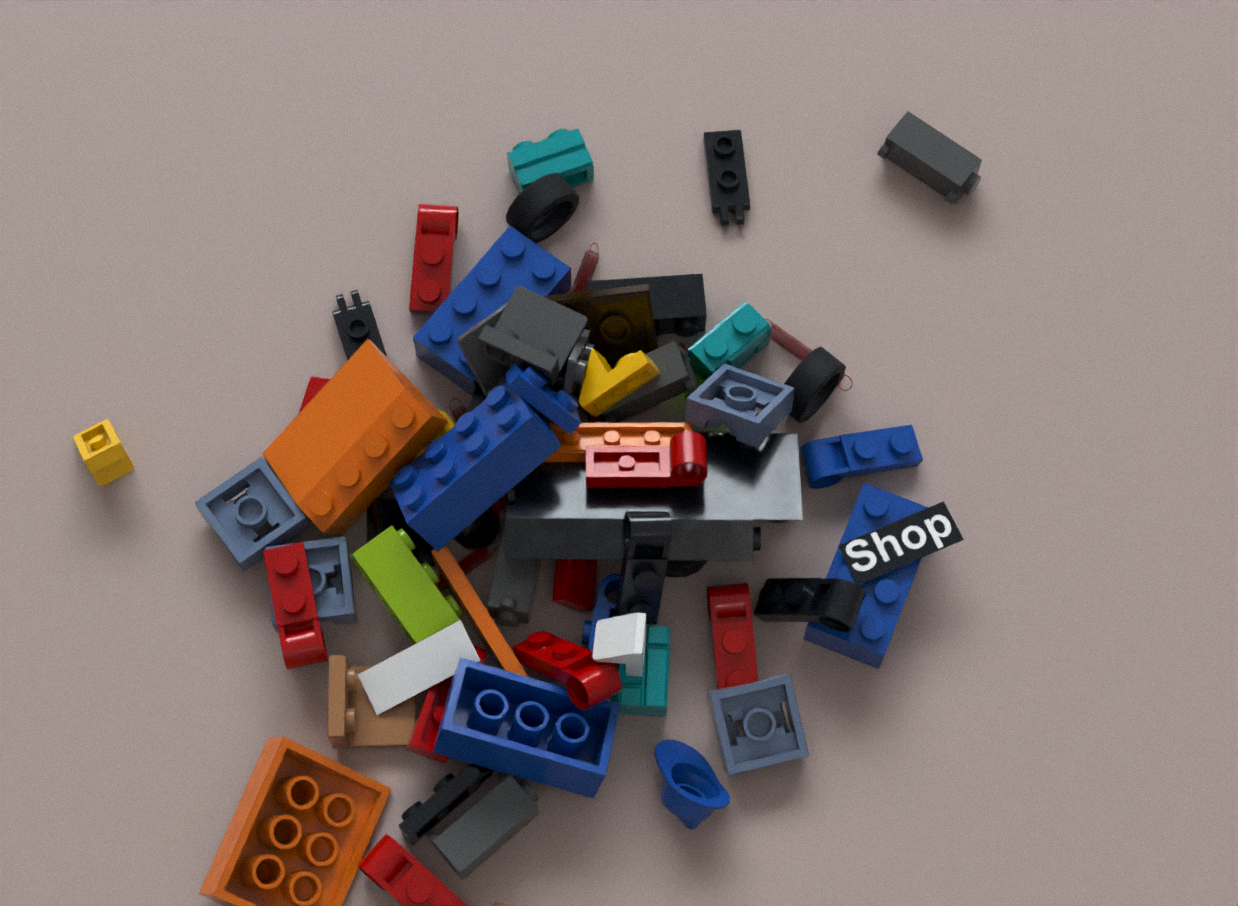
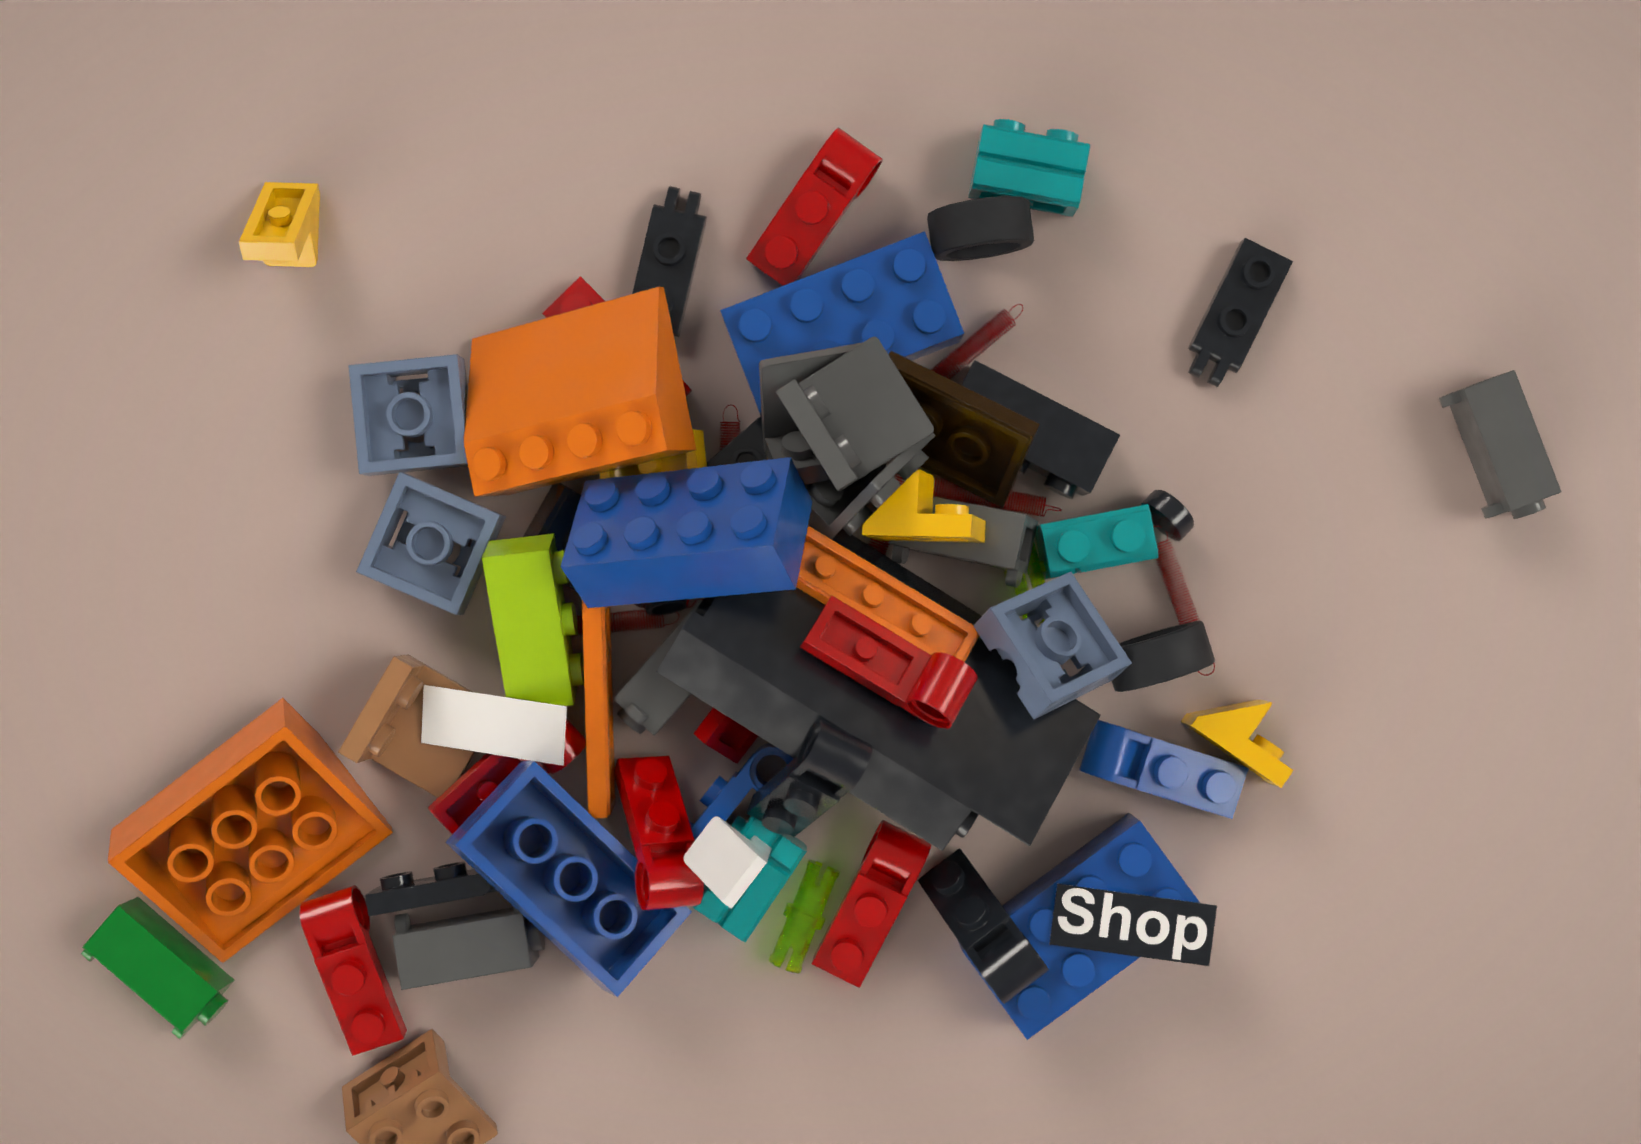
camera: 30 degrees right, 20 degrees up
red plate [263,542,328,670] -> none
blue plate [505,362,581,435] -> none
blue piece [654,739,730,829] -> none
sand blue brick [707,673,809,775] -> none
none -> clear neon green pin [768,859,840,974]
none -> black tile [1141,490,1194,541]
none -> yellow slope [1181,699,1294,788]

